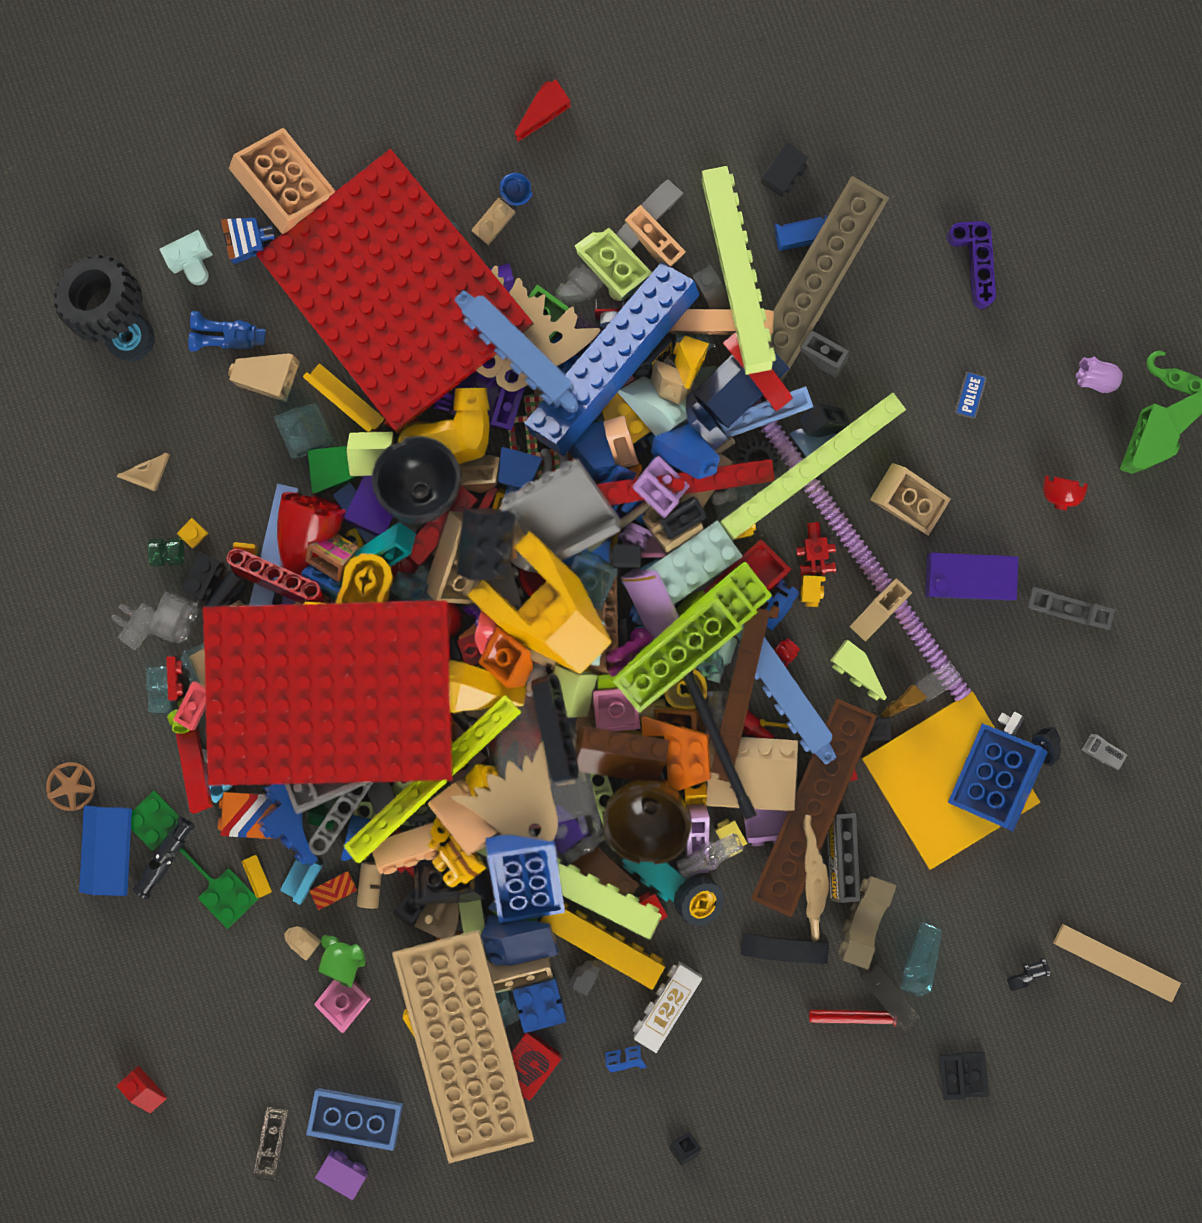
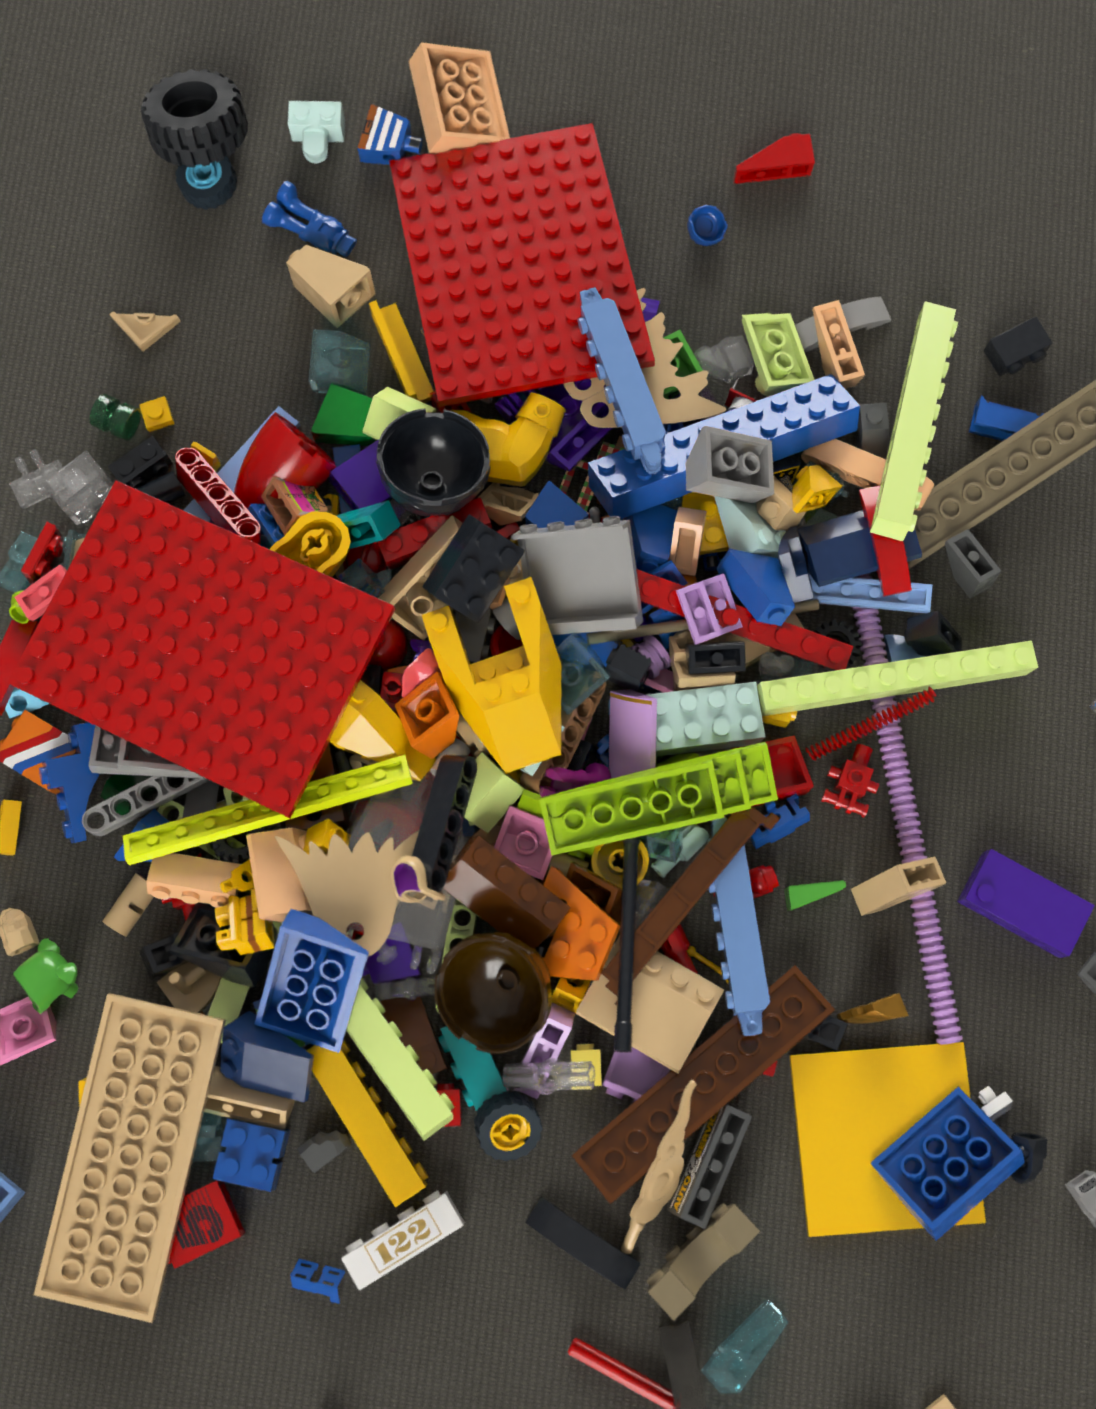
camera: 25 degrees right, 10 degrees down
medium azure panel [281,860,323,905] -> none
tile [309,870,358,910] -> none
tan tile [471,197,515,245] -> none
yellow brick [800,576,825,607] -> none
yellowish green slope [830,640,887,701] -> none
tan slope [870,463,951,536] -> none
clear slope [914,661,962,702] -> none
none -> tan piece [391,856,446,903]
none -> light grey slope [685,426,774,503]
none -> bright green slope [784,880,846,911]
none -> red piece [805,687,937,761]

